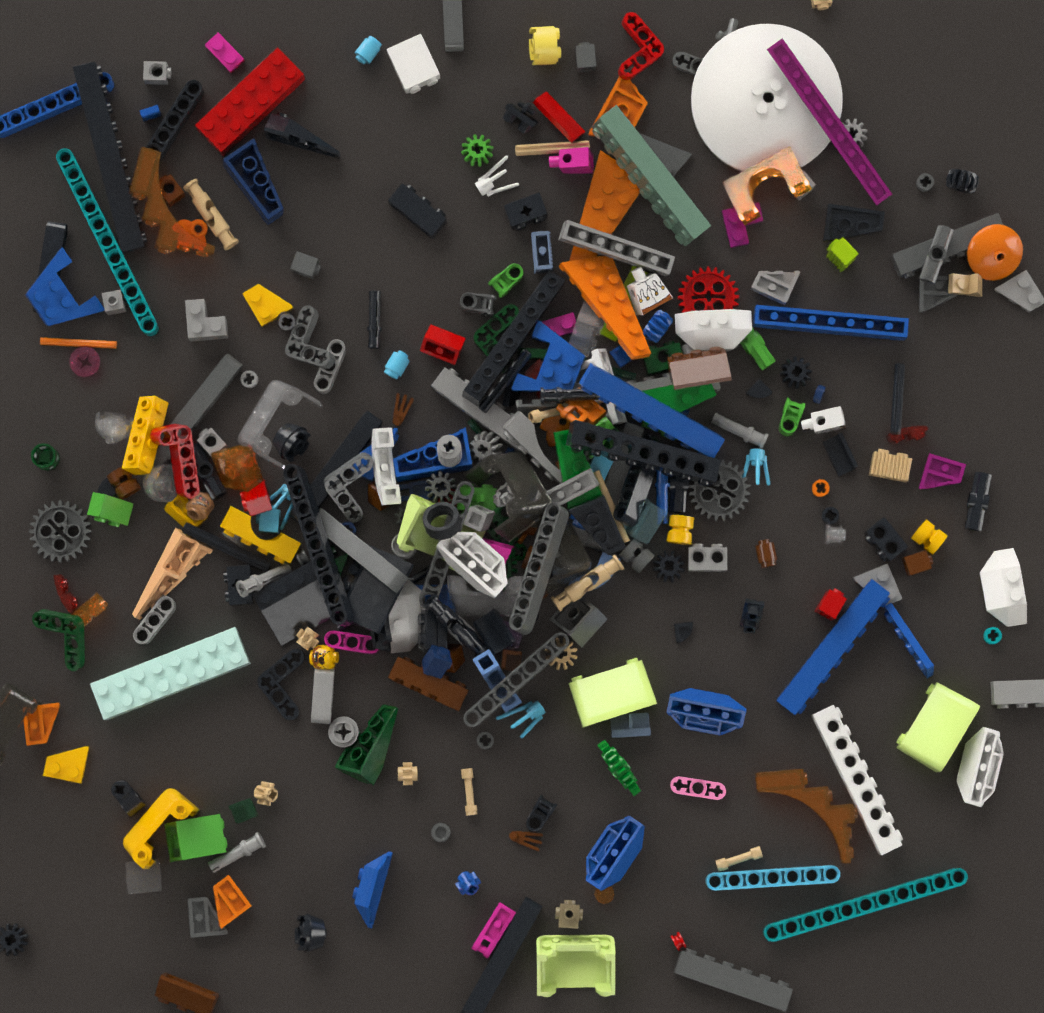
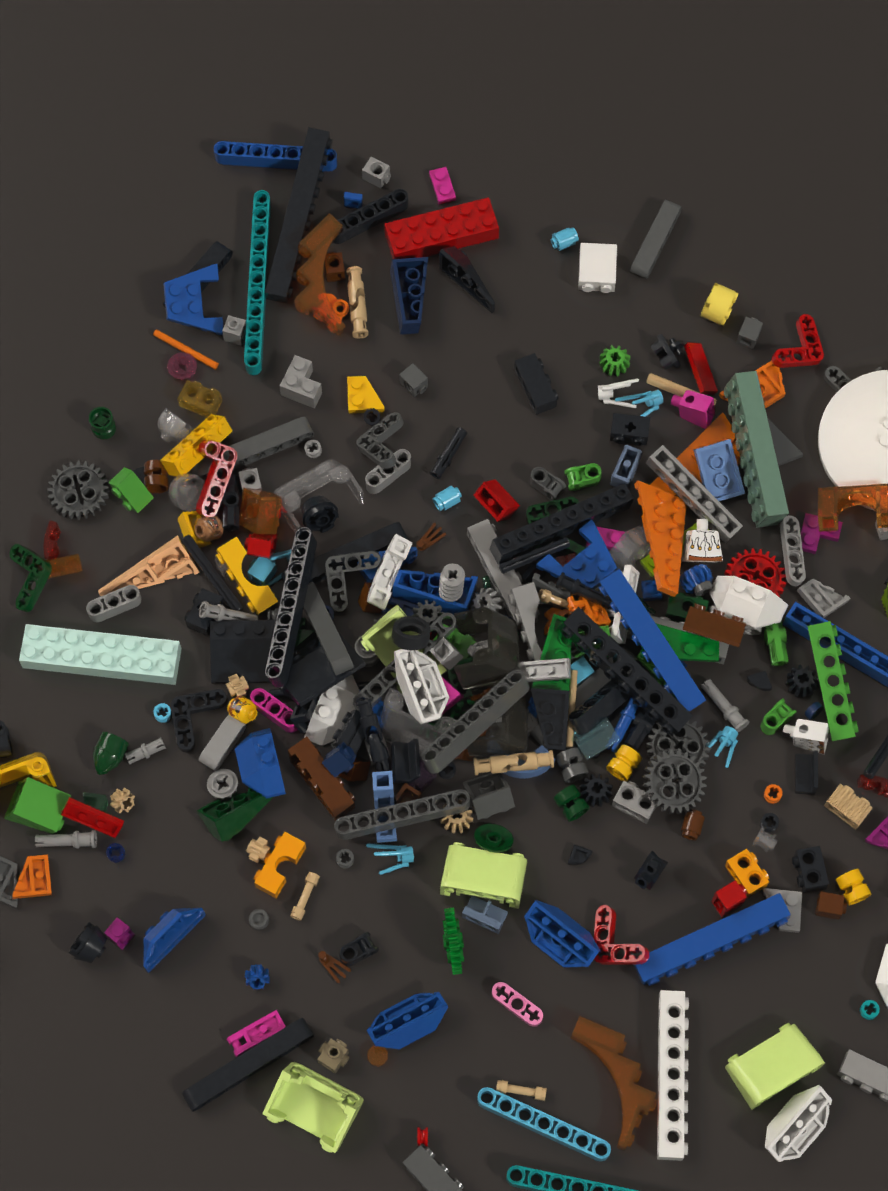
camera: 30 degrees right, 15 degrees down
blue wing [884,603,934,679] -> none
none -> red tile [61,797,124,838]
none -> dark green helmet [93,732,129,775]
none -> magenta brick [104,917,135,950]
none -> clear blue bush [106,843,125,863]
none -> light grey pin [125,737,166,764]
none -> medium azure bush [154,703,172,723]
none -> clear yellow brick [177,380,222,417]
none -> blue wedge [235,728,286,799]
none -> light orange arch [253,832,306,898]
none -> dark green dish [474,824,514,853]
none -> dark green wheel [553,785,590,822]
none -> red beam [594,905,649,965]
none -> medium azure plant [615,390,664,417]
none -> dark grey gear [642,749,707,814]
none -> medium blue plate [693,439,745,501]
none -> dark grey tile [693,581,713,596]
none -> light orange brick [725,849,769,898]
none -> light grey beam [780,515,806,586]
none -> bright green brick [808,621,859,741]

